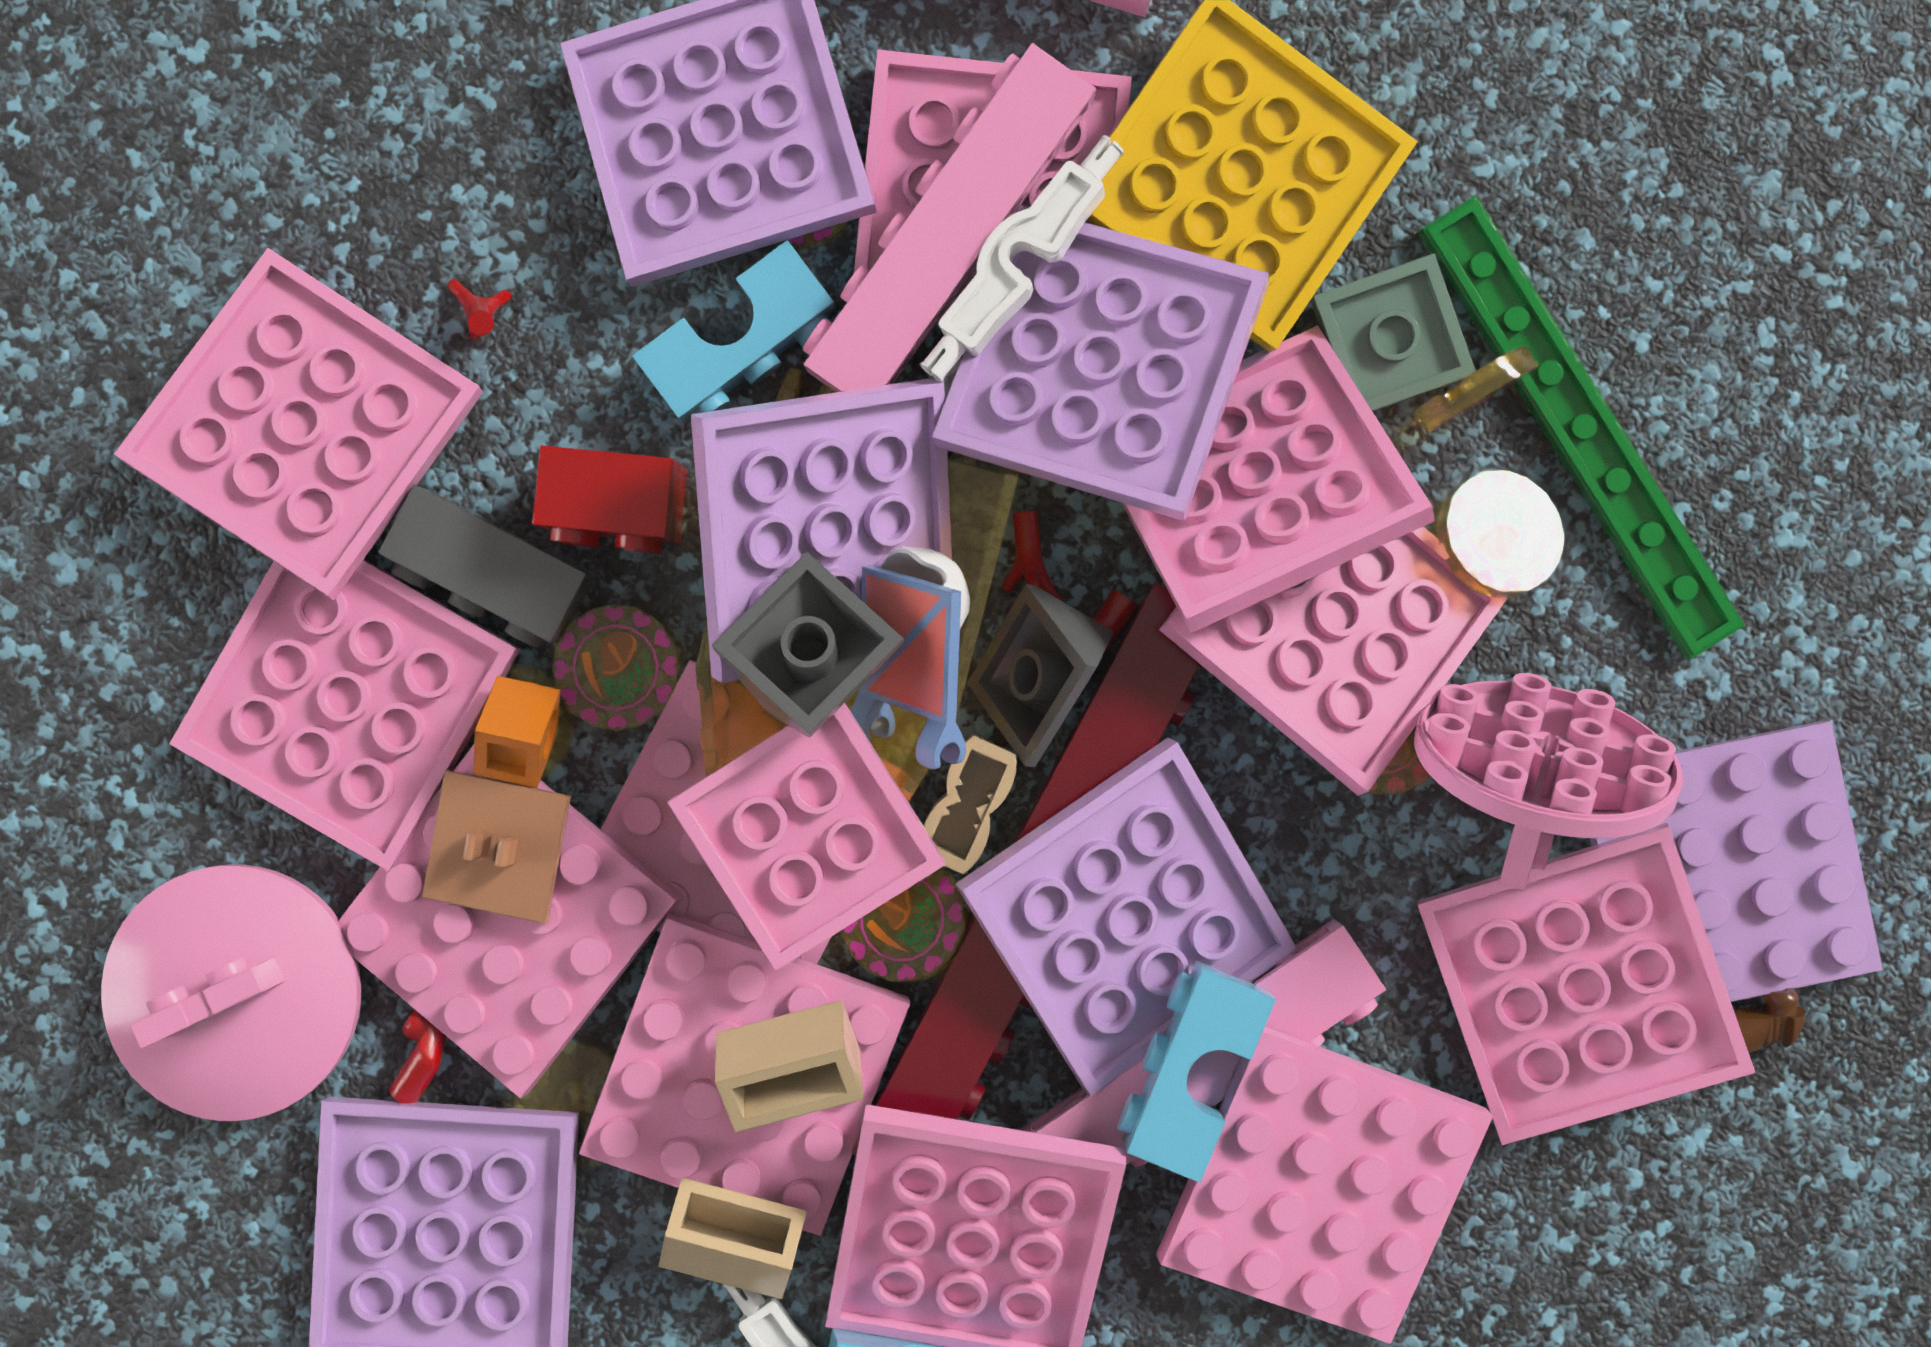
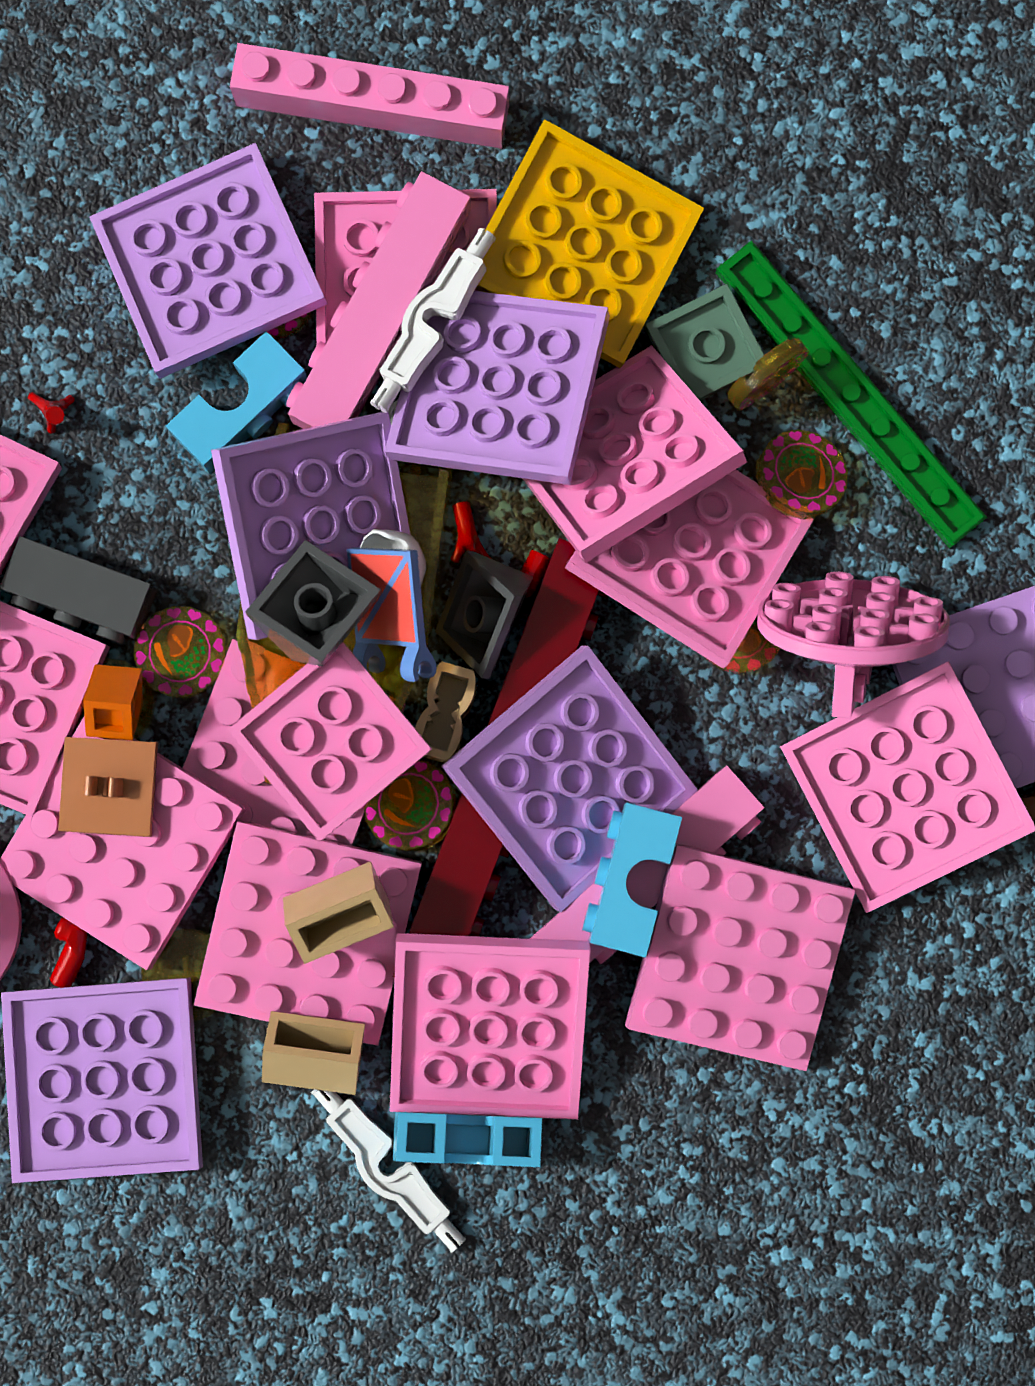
camera: 10 degrees left, 5 degrees down
red brick [532,445,688,555] -> none

